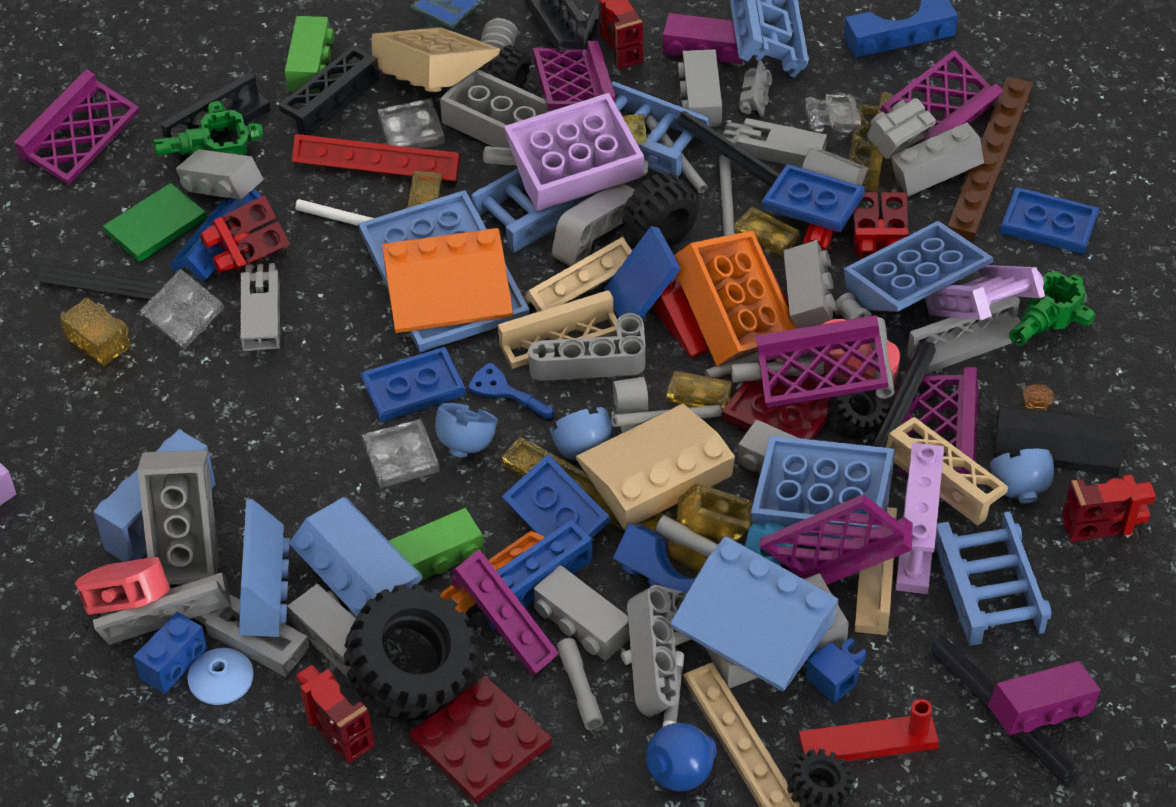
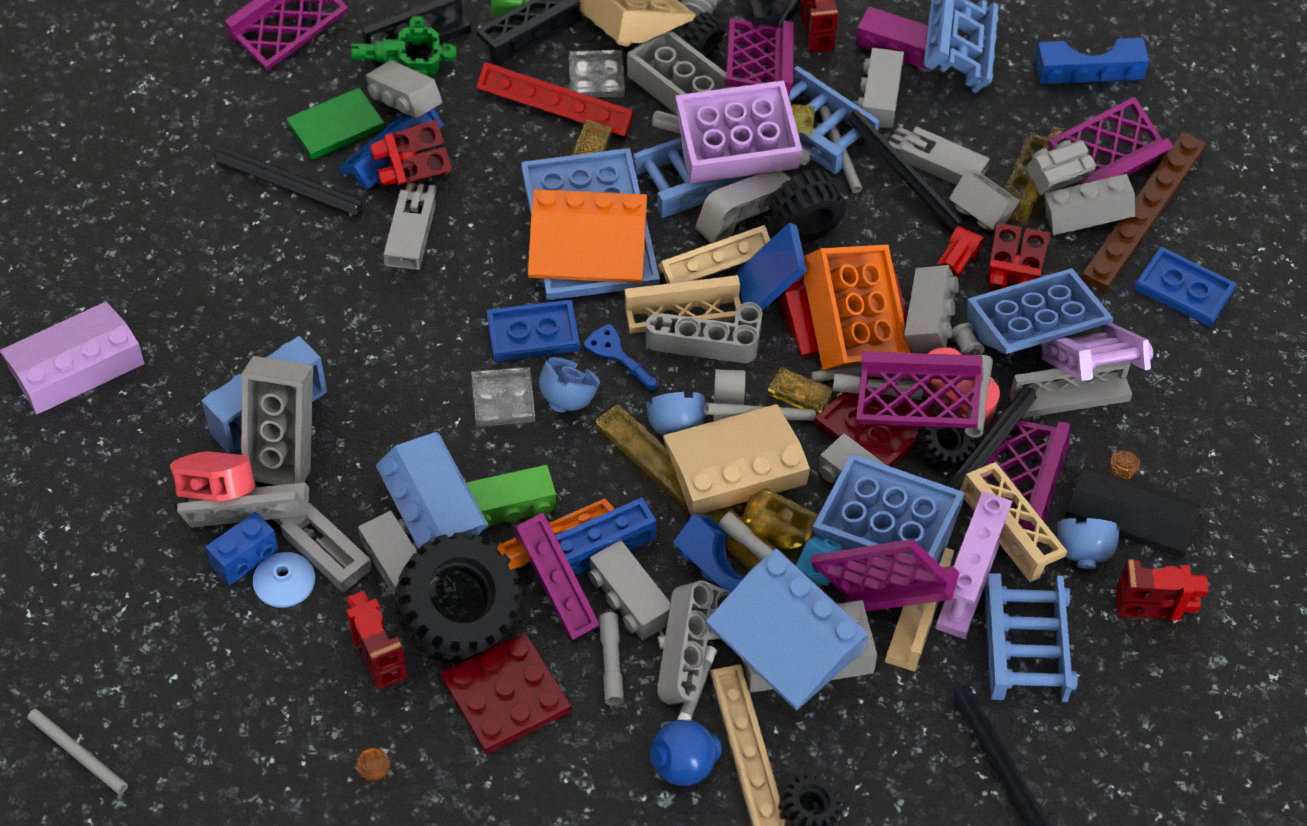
camera: 10 degrees right, 5 degrees up
clear yellow brick [59,297,130,367] -> none
clear plate [140,269,225,350] -> none
medium blue slope [239,499,290,637] -> none
white bar [295,199,374,226] -> none
blue plate [502,454,612,538] -> none
light grey bar [719,155,735,236] -> none
clear yellow plate [735,207,799,256] -> none
light grey hinge [738,60,772,117] -> none
blue tile [762,164,865,232] -> none
red piece [798,699,939,761] -> none
clear plate [805,95,861,133] -> none
blue brick [806,638,866,703] -> none
magenta brick [988,661,1101,735] -> none
green piece [1009,272,1096,346] -> none

